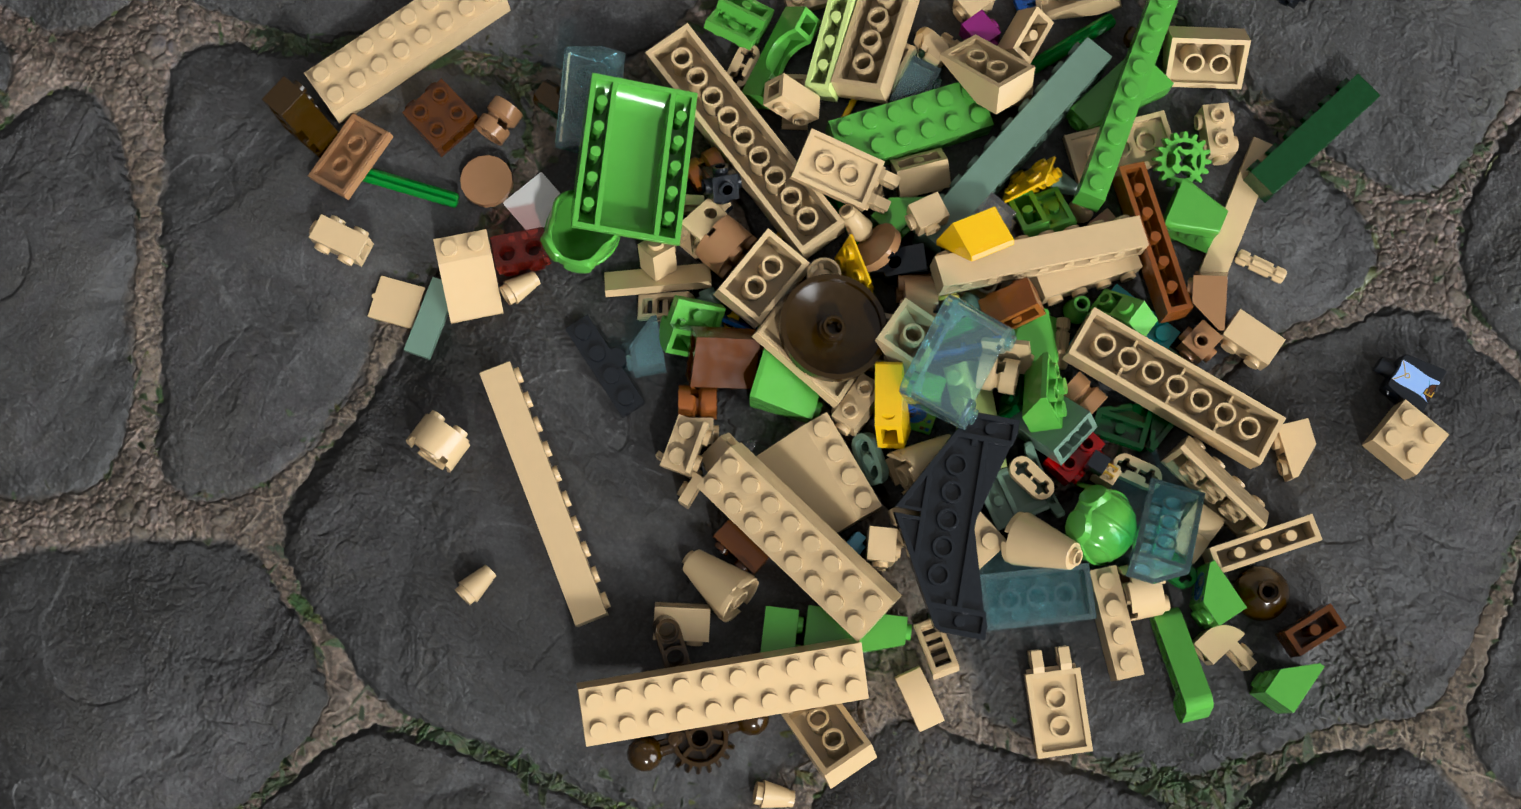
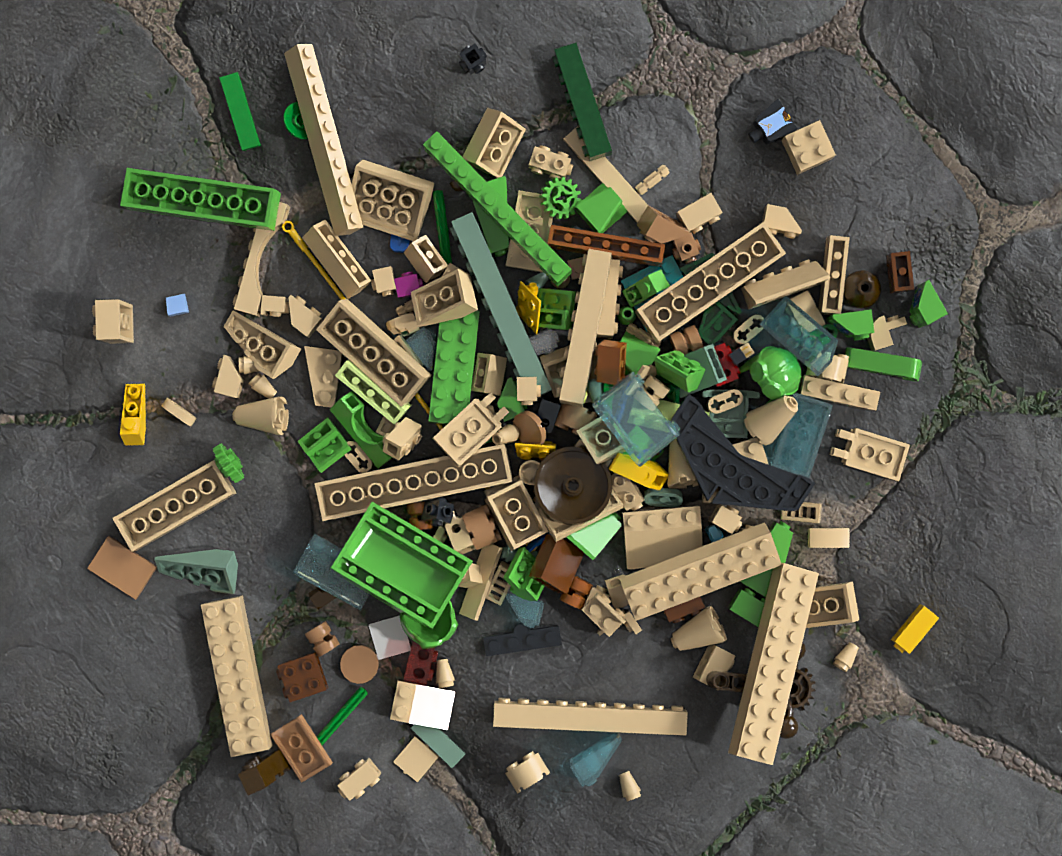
camera: 65 degrees left, 10 degrees up
yellow slope [936,207,1014,261] -> none
none -> clear light blue slope [569,732,622,787]

